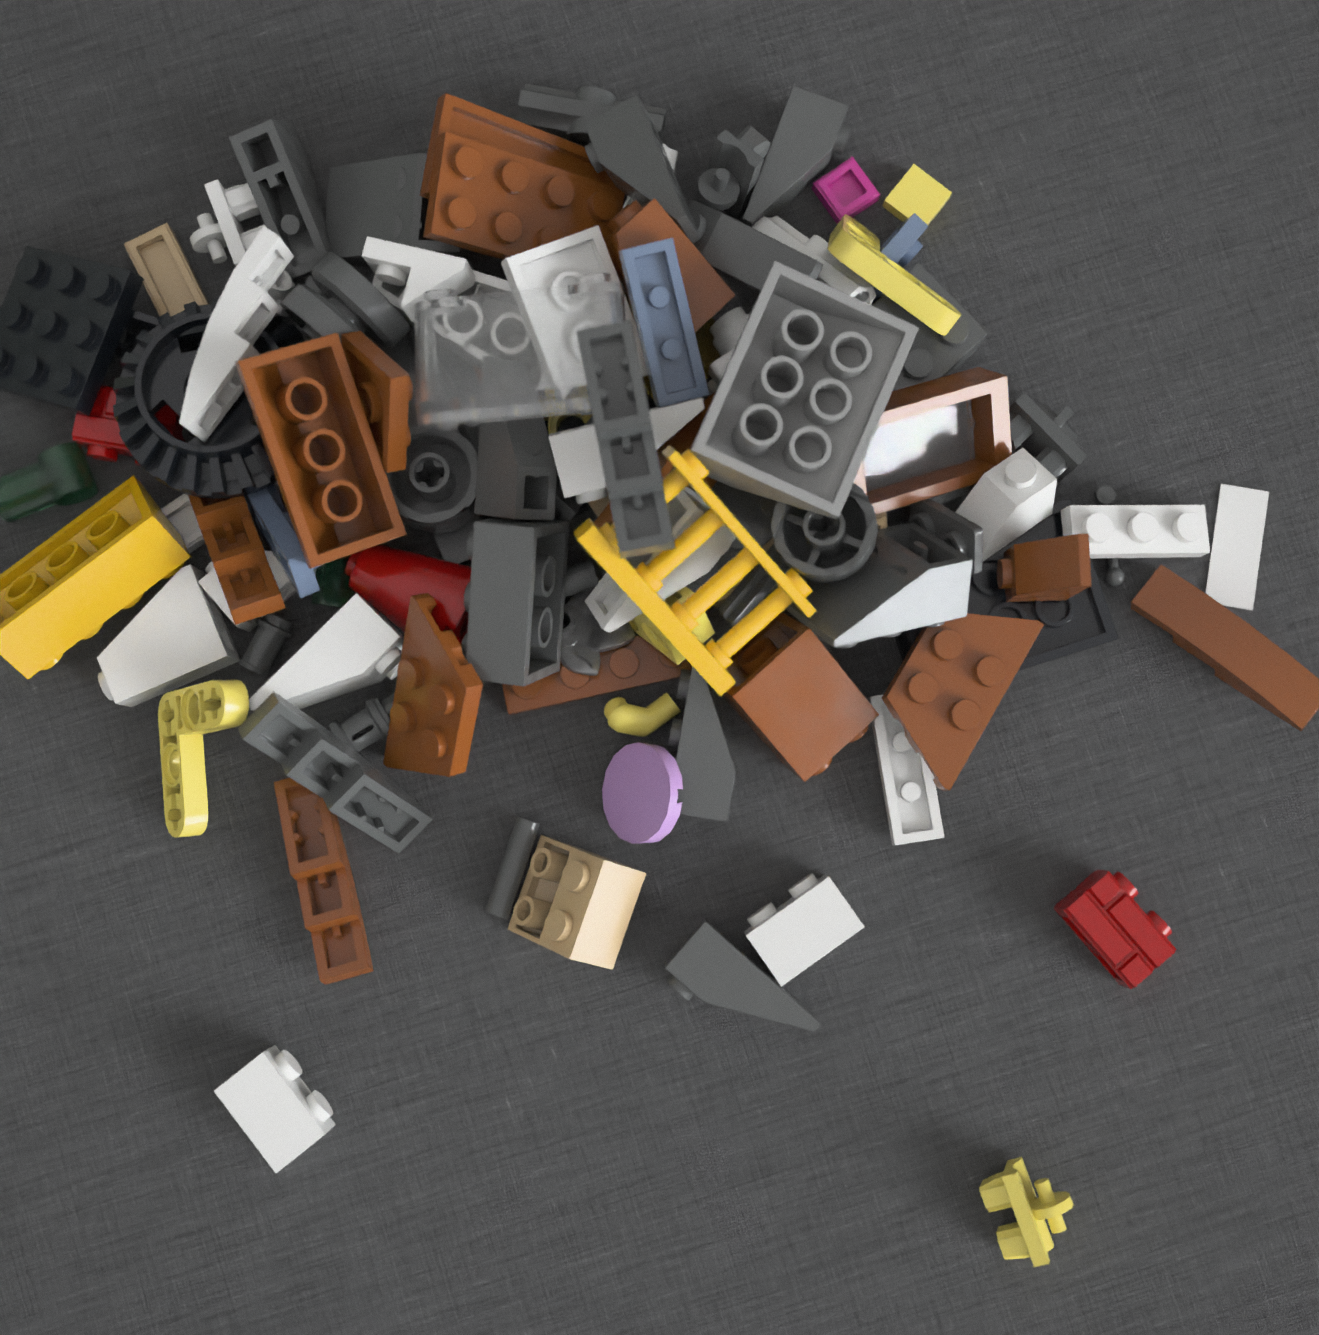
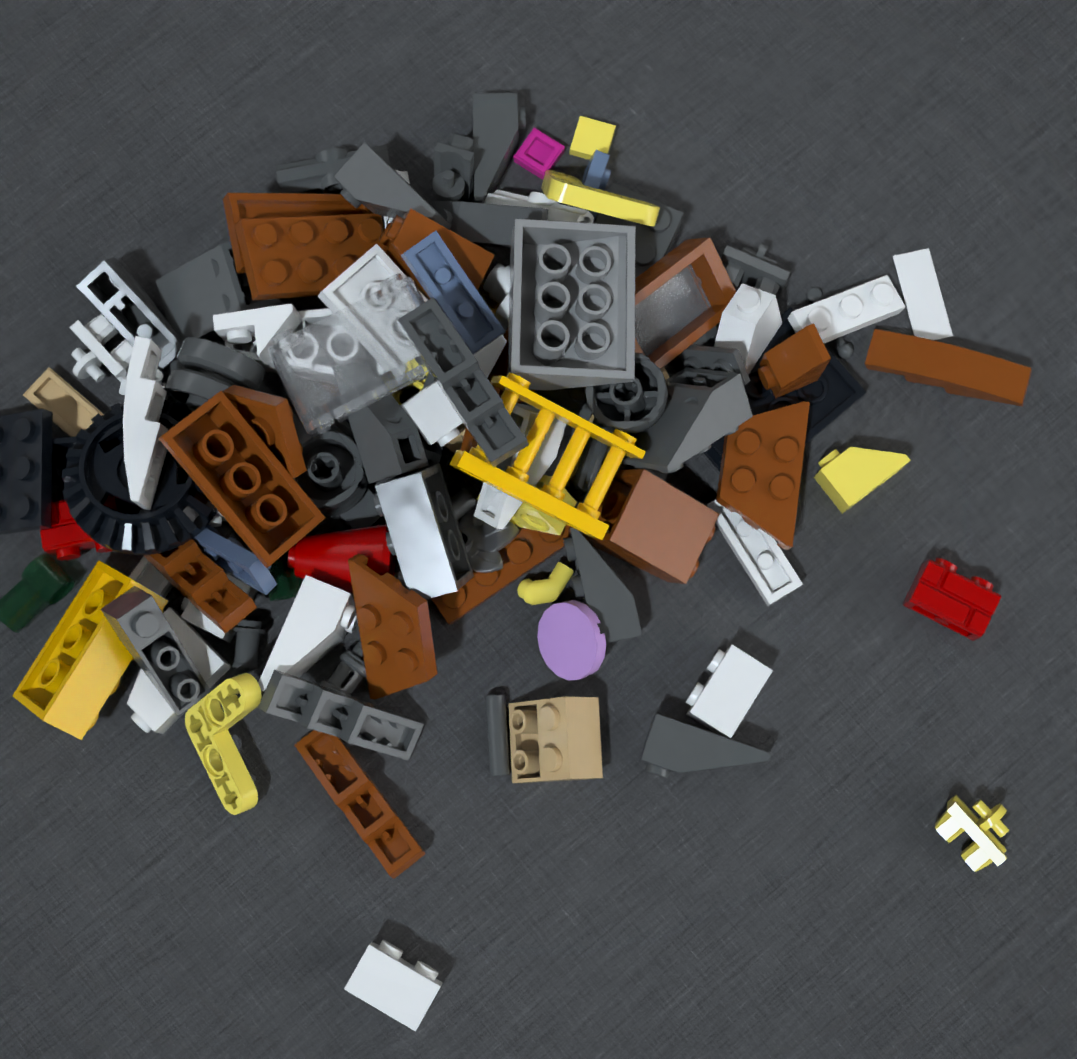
camera: 25 degrees left, 5 degrees down
none -> dark grey slope [101,586,211,716]
none -> light yellow slope [814,447,911,514]

